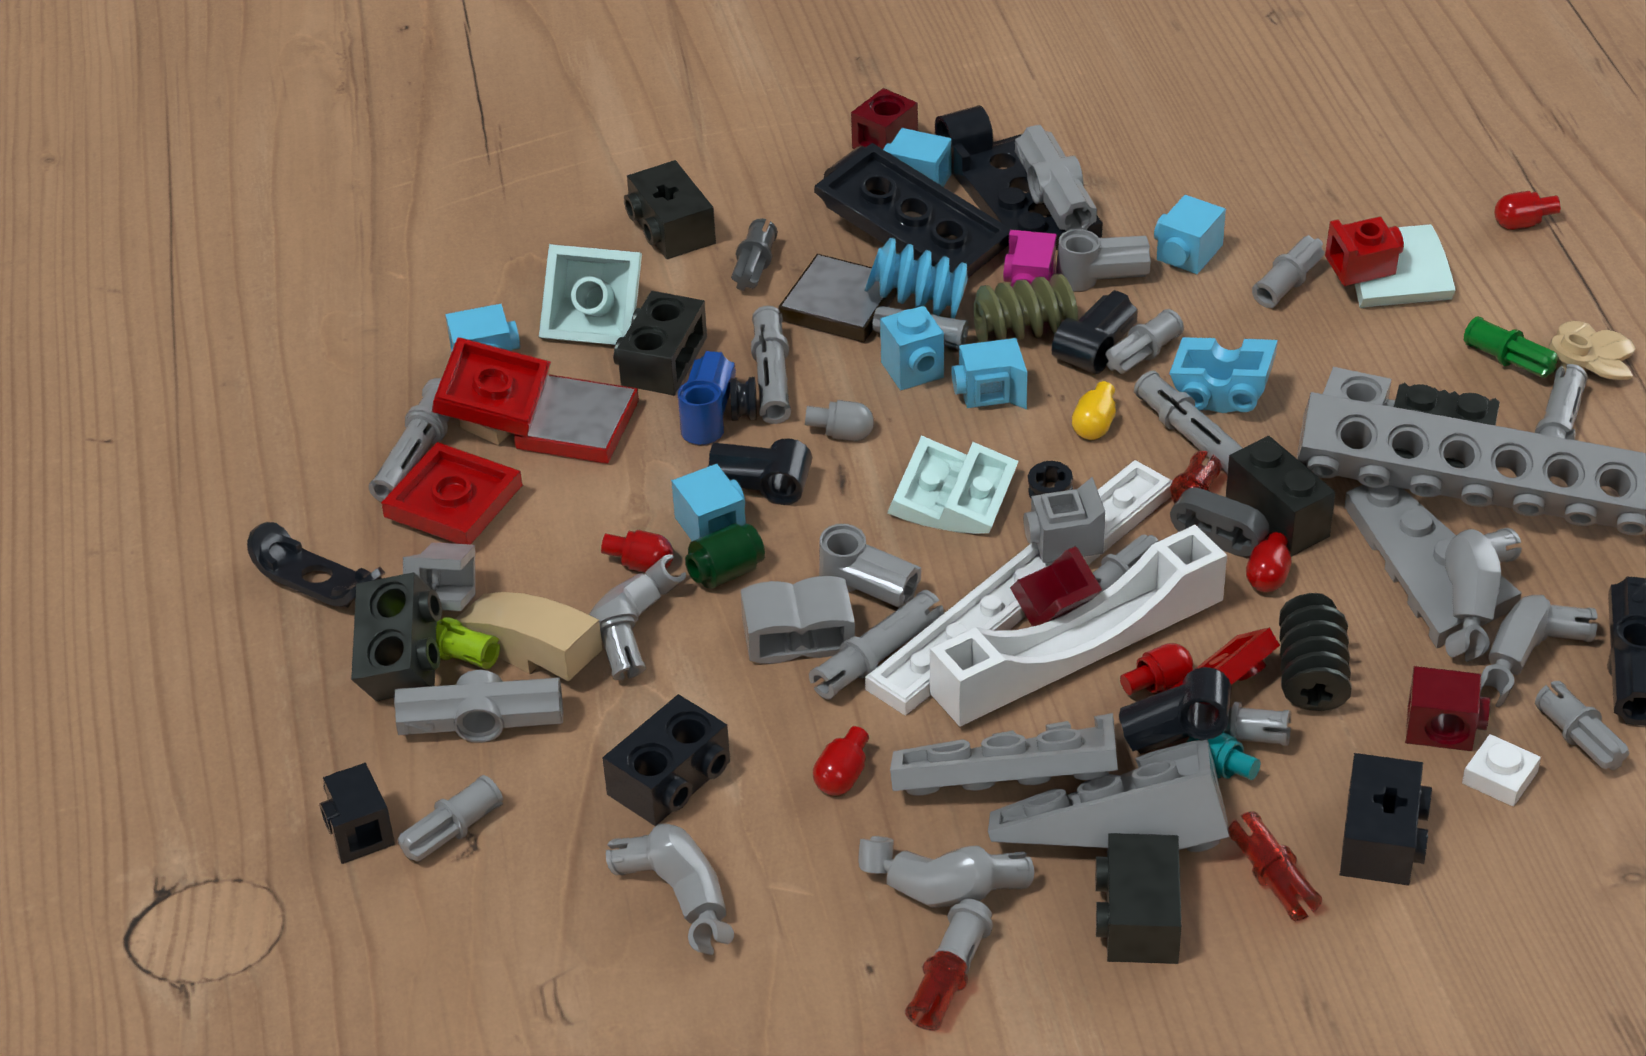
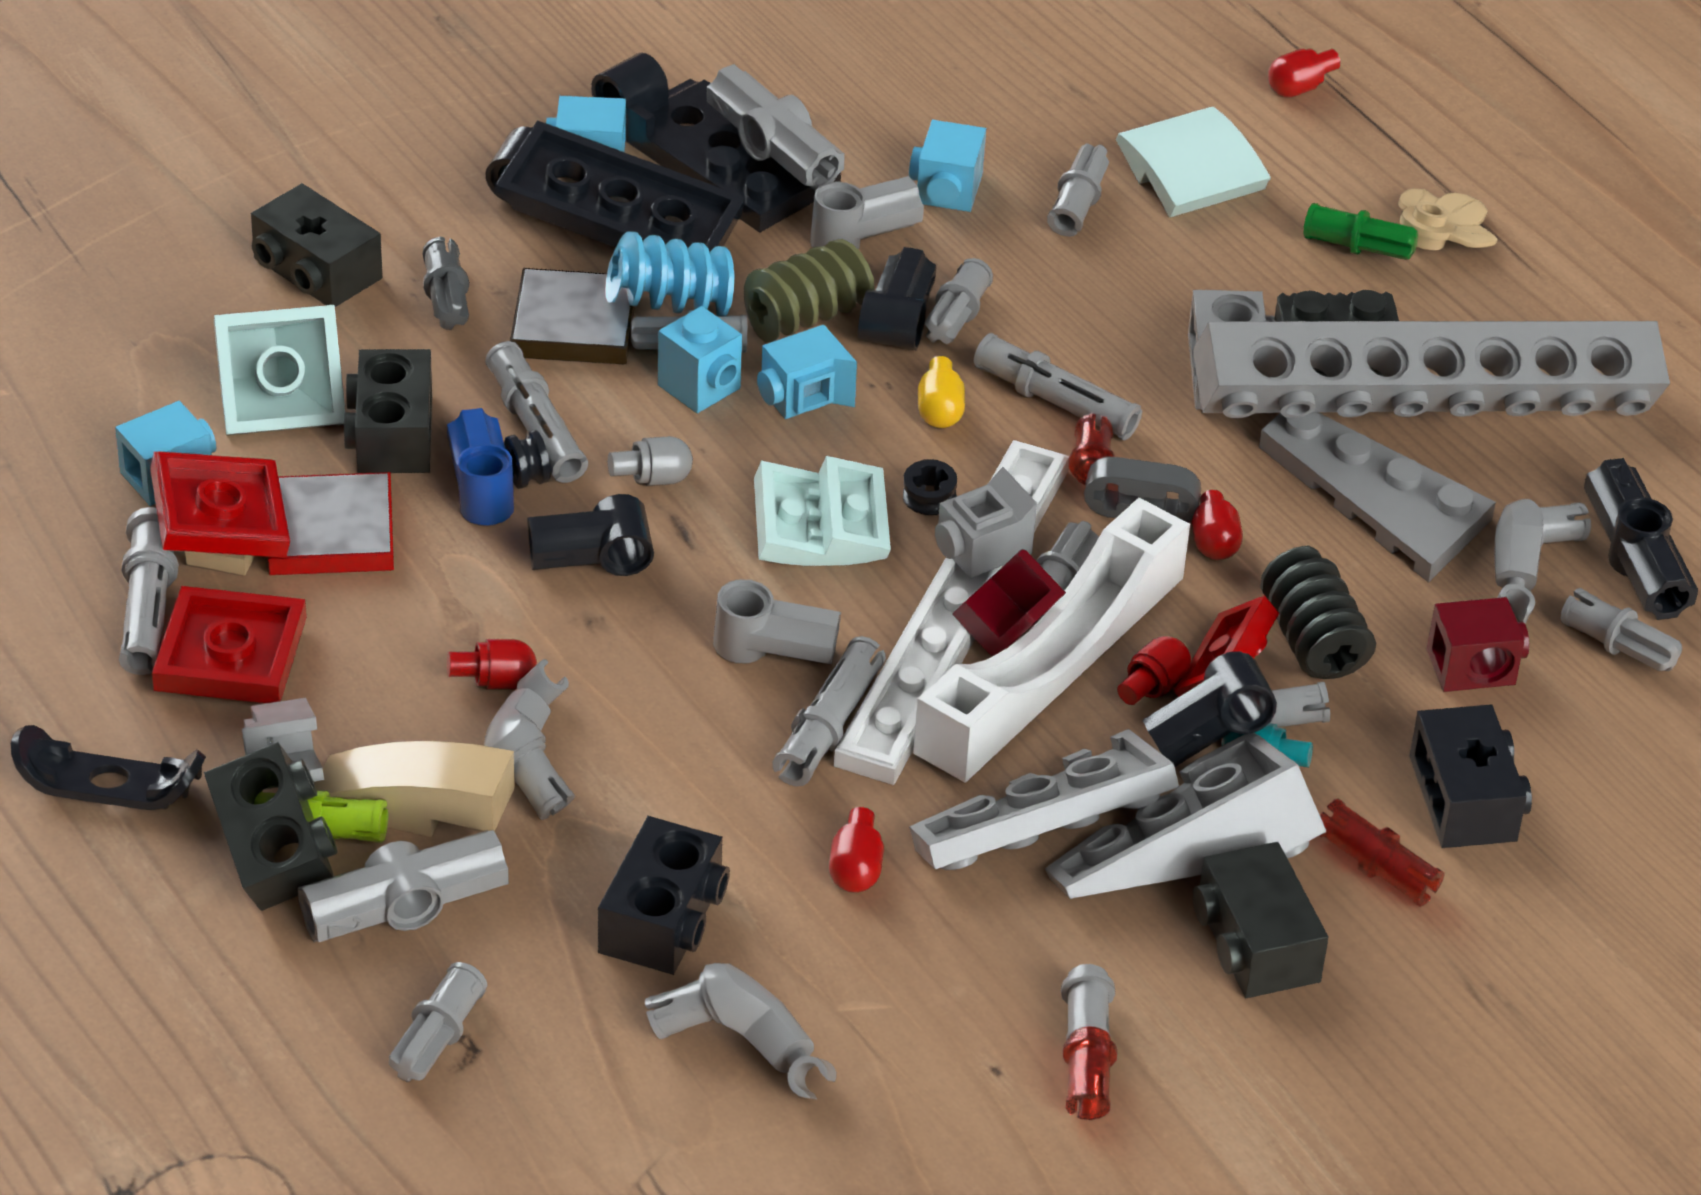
camera: 25 degrees left, 0 degrees up
black brick [319,762,395,864] -> none
medium azure brick [671,464,746,541] -> none
dark green brick [685,523,765,589] -> none
light grey brick [741,576,855,664] -> none
dark red brick [851,88,918,149] -> none
light grey arm [858,836,1034,908] -> none
dark pink brick [1003,230,1056,288] -> none
medium azure cylinder [1169,337,1278,413] -> none
pearl dark grey brick [1226,436,1335,557] -> none
red brick [1325,216,1404,286] -> none
light grey arm [1445,528,1522,662] -> none
white plate [1462,734,1541,807] -> none
light grey pin [1535,364,1588,478] -> none

